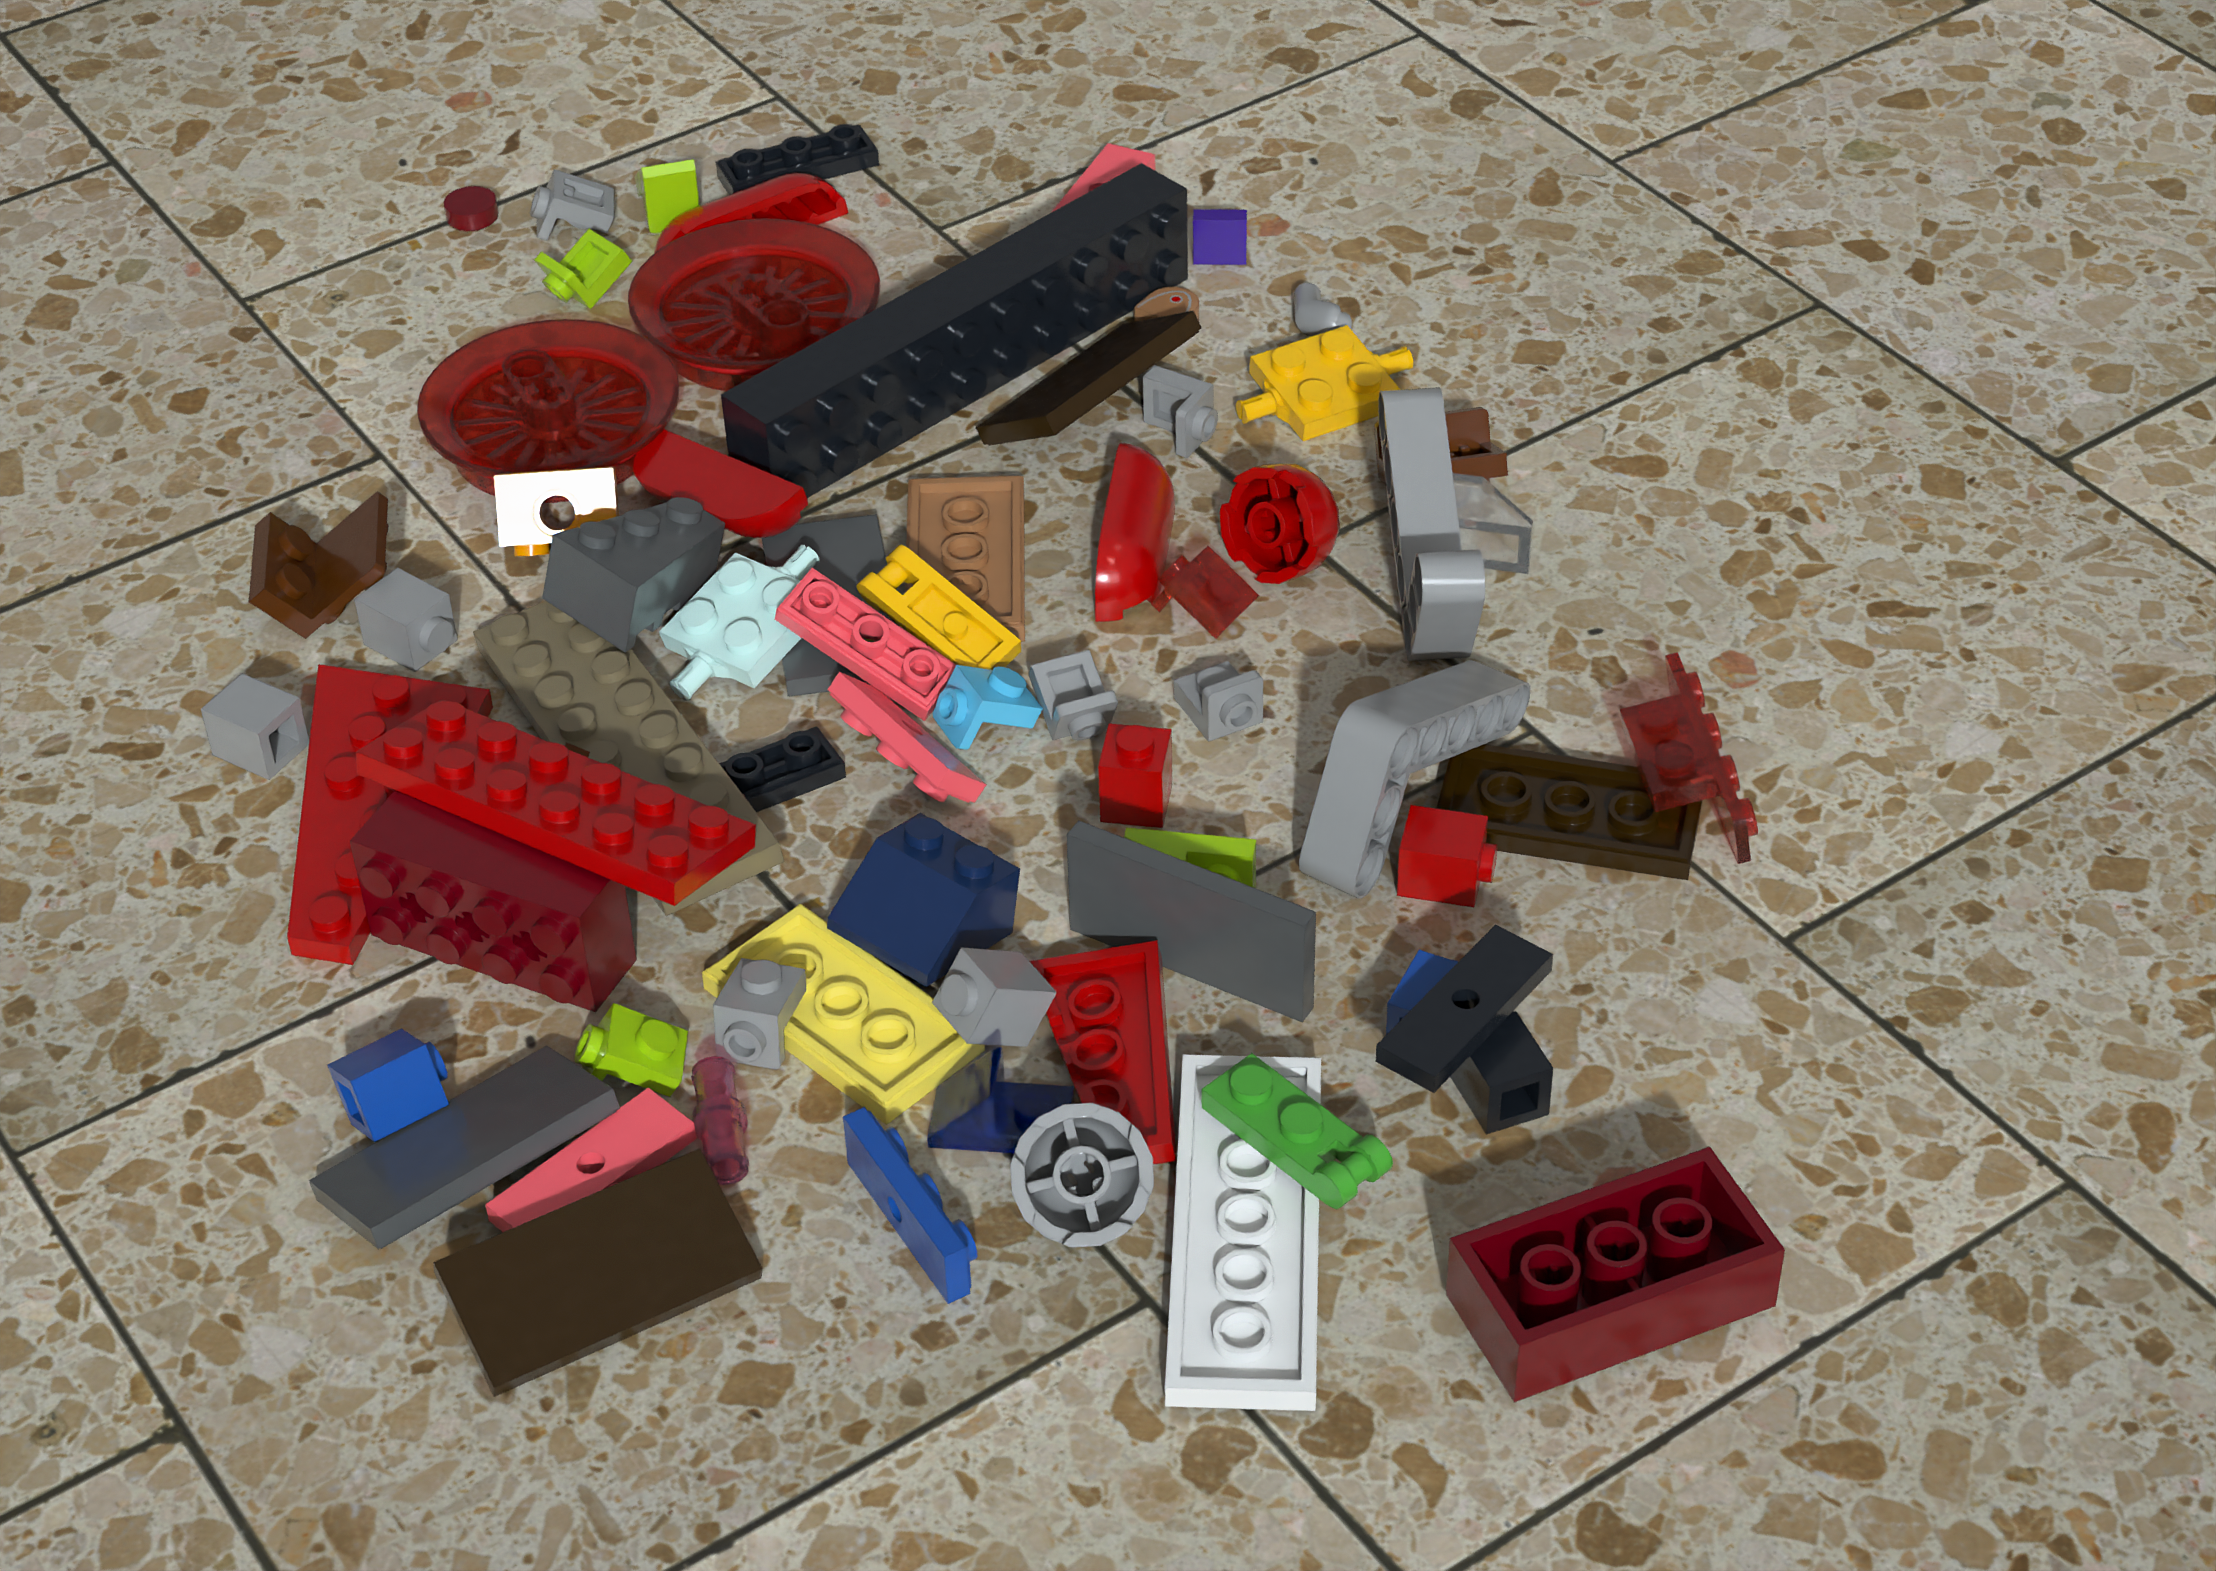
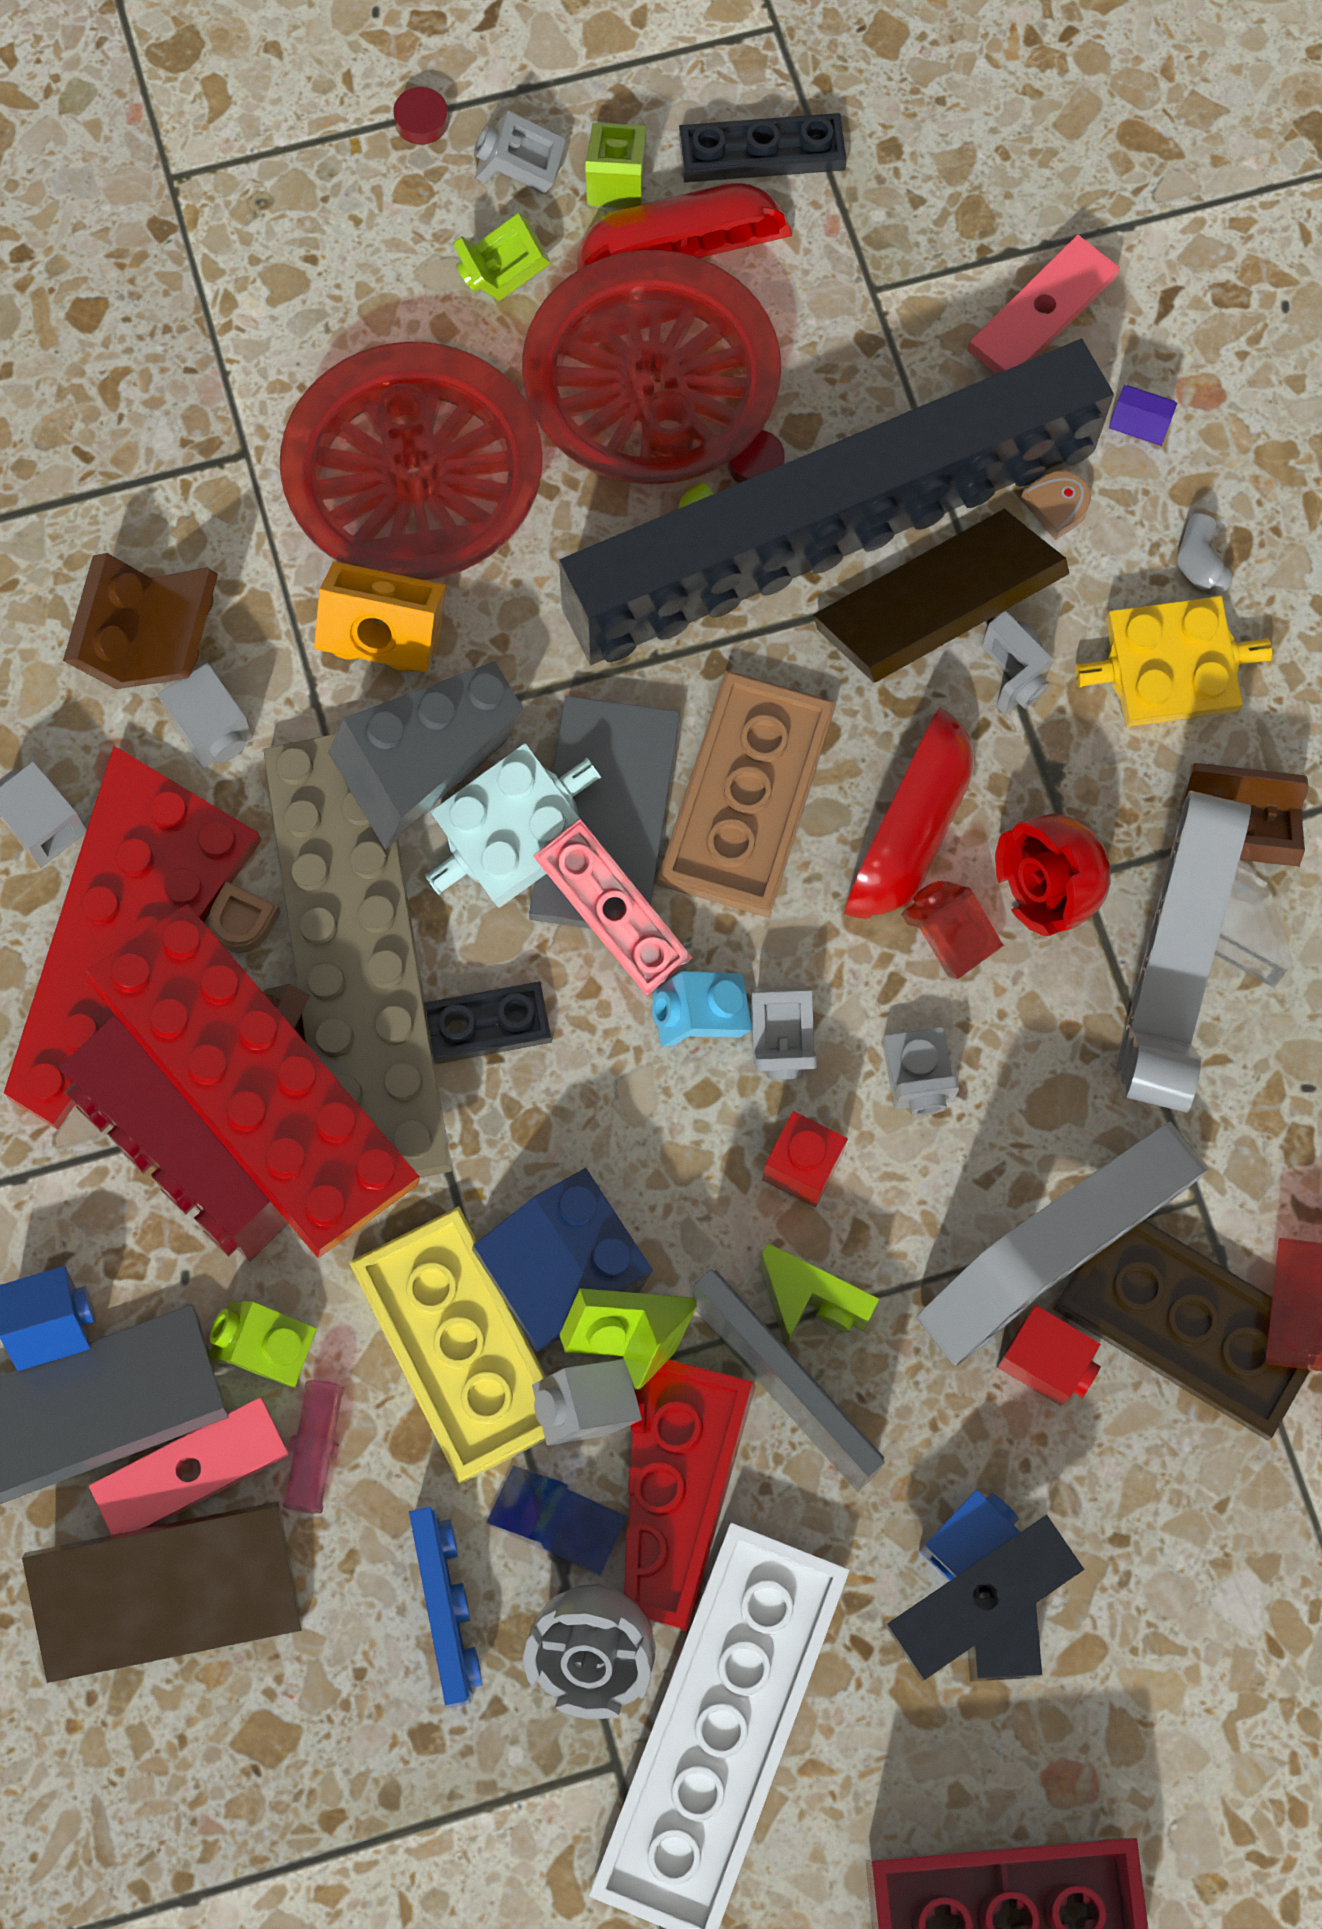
camera: 15 degrees right, 30 degrees up
red brick [633,427,808,538] -> none
light grey bracket [713,958,806,1070] -> none
coral tile [827,672,987,803] -> none
yellow plate [856,545,1021,670] -> none
bright green plate [1202,1053,1393,1209] -> none
none -> lime slope [559,1288,697,1389]

